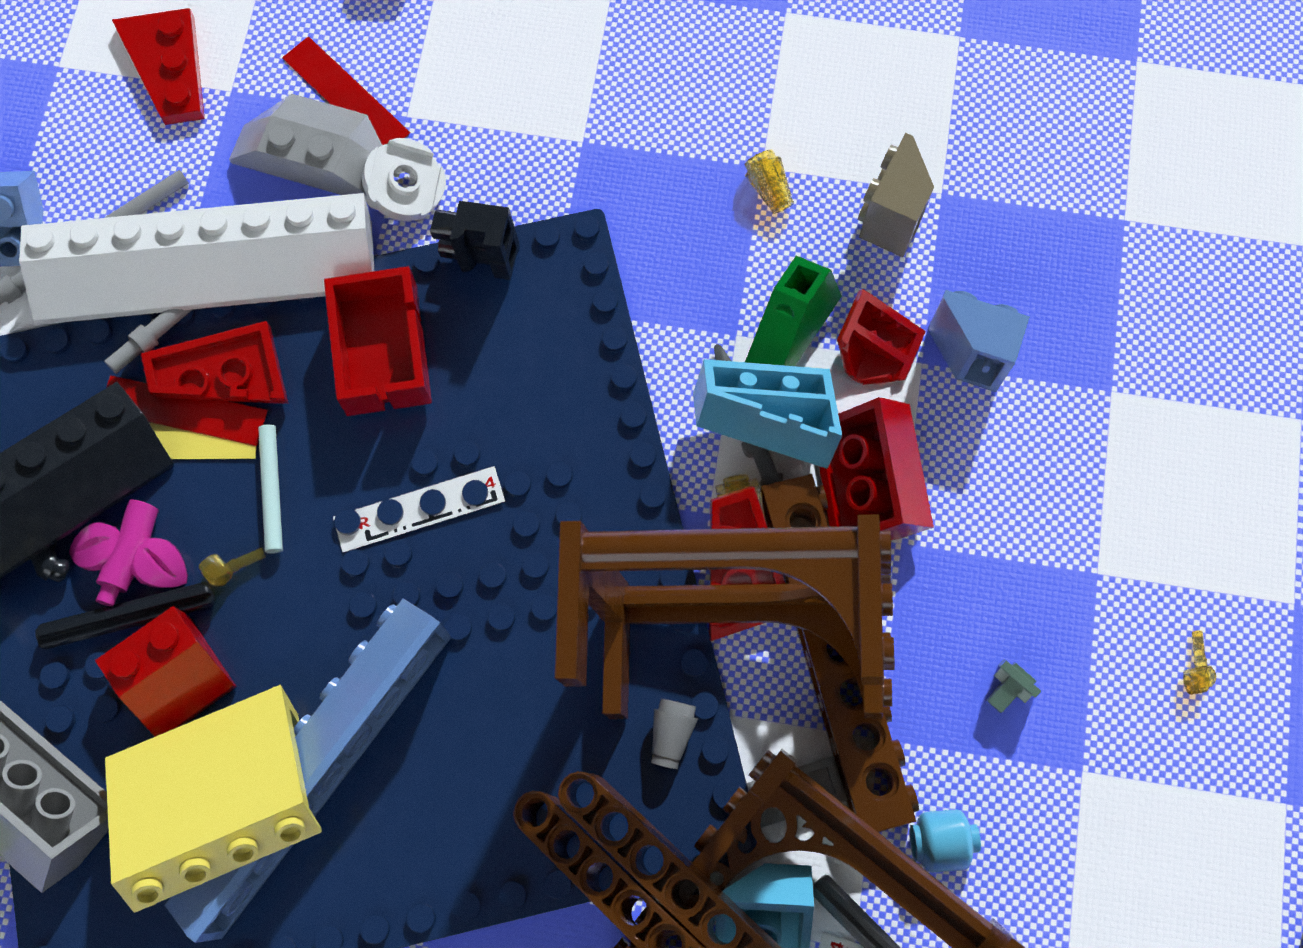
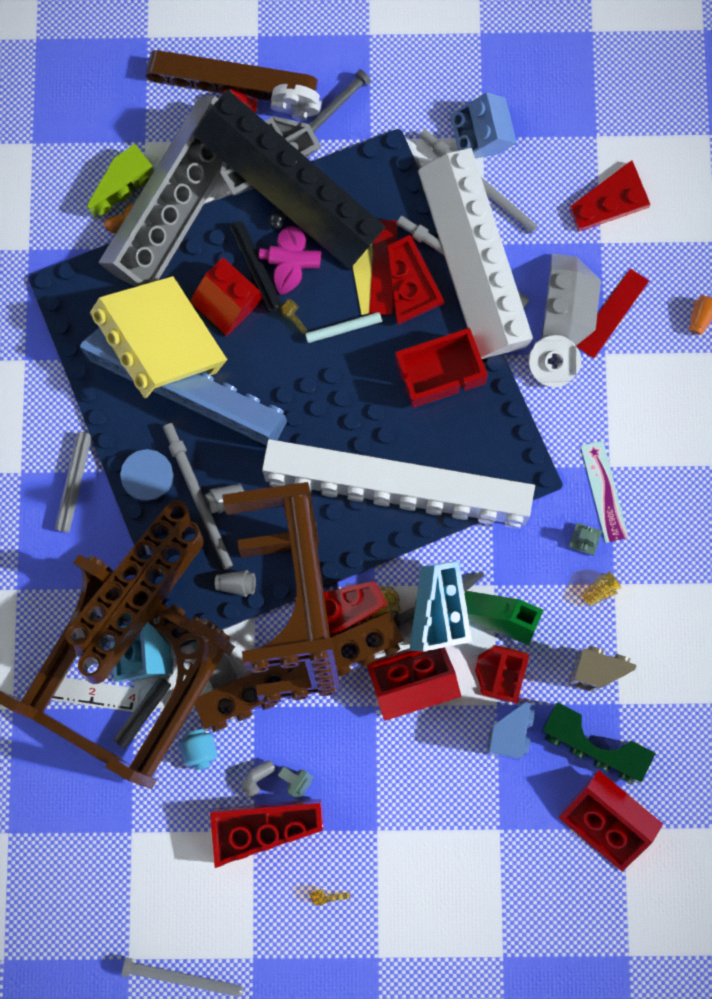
camera: 85 degrees right, 5 degrees up
white sticker [333,466,505,553] -> none
black hips [430,201,519,280] -> none
none -> medium blue tile [120,449,174,502]
none -> light grey bar [163,423,233,570]
none -> light grey cone [204,483,244,514]
none -> red wedge [210,799,324,868]
none -> light grey arm [241,760,275,797]
none -> white brick [262,439,535,529]
none -> dark green arch [540,702,656,785]
none -> red slope [558,770,663,872]
none -> sand green brick [568,522,602,556]
none -> sticker [581,441,629,543]

